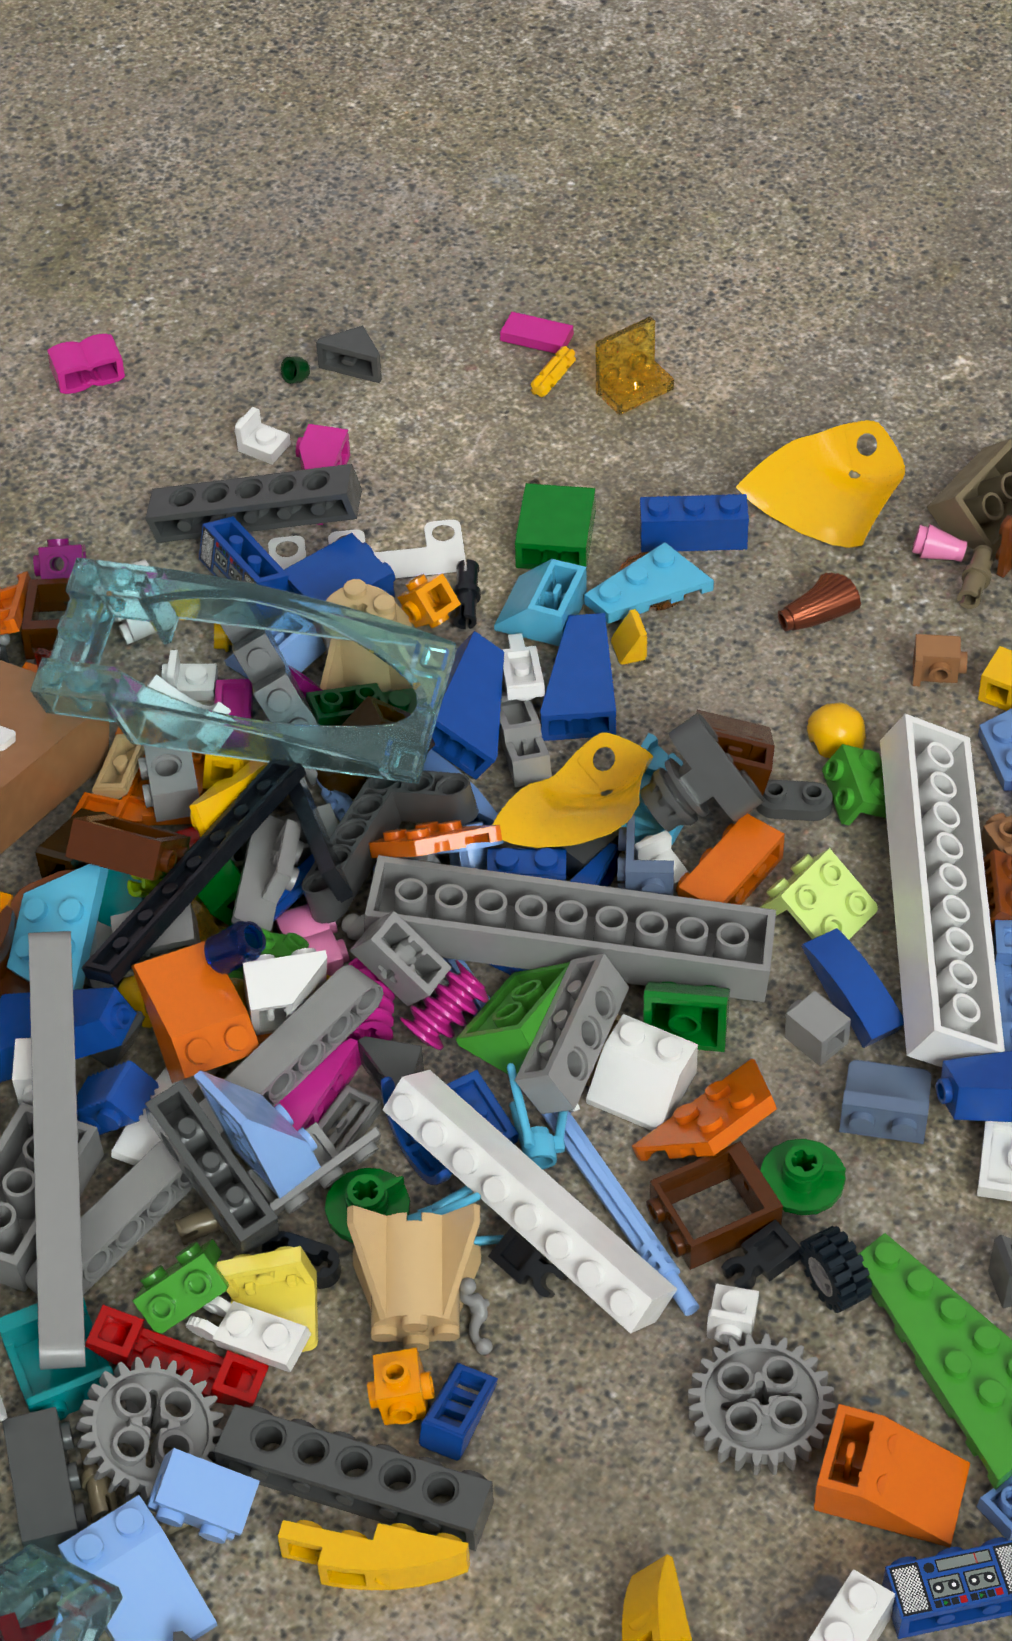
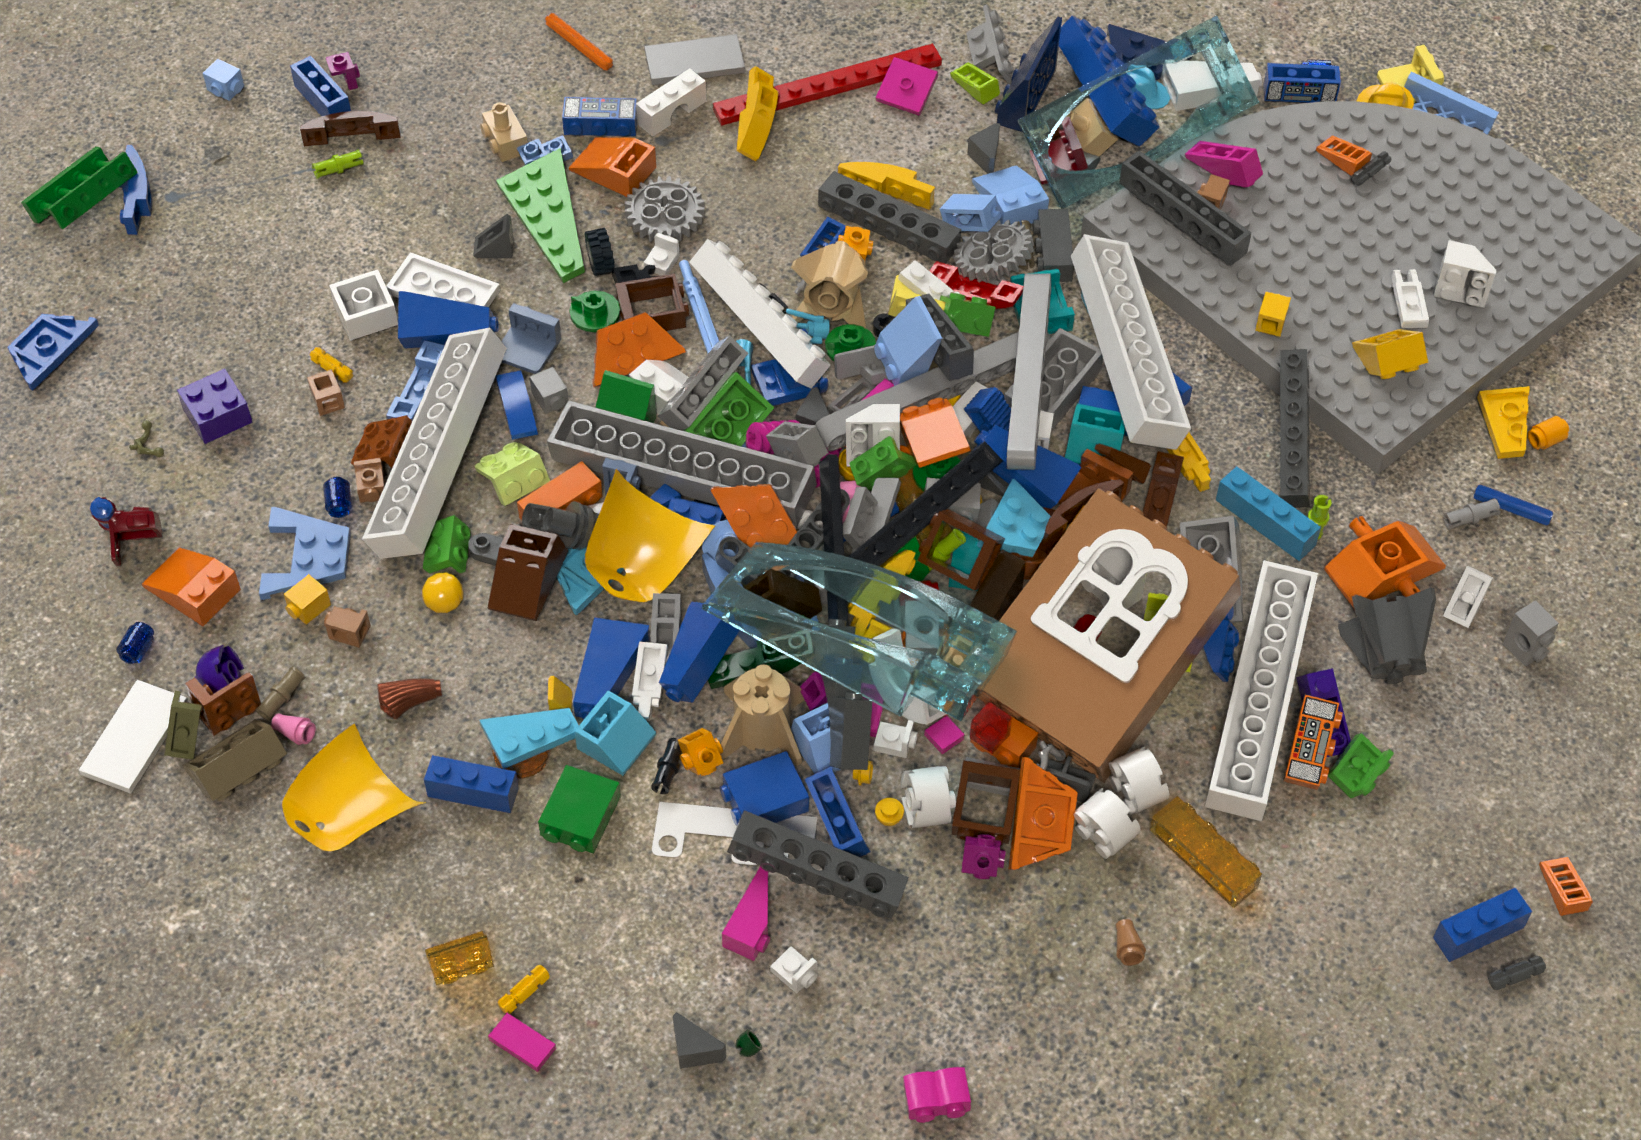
camera: 170 degrees left, 5 degrees up
clear blue brick [204,921,266,974] -> none

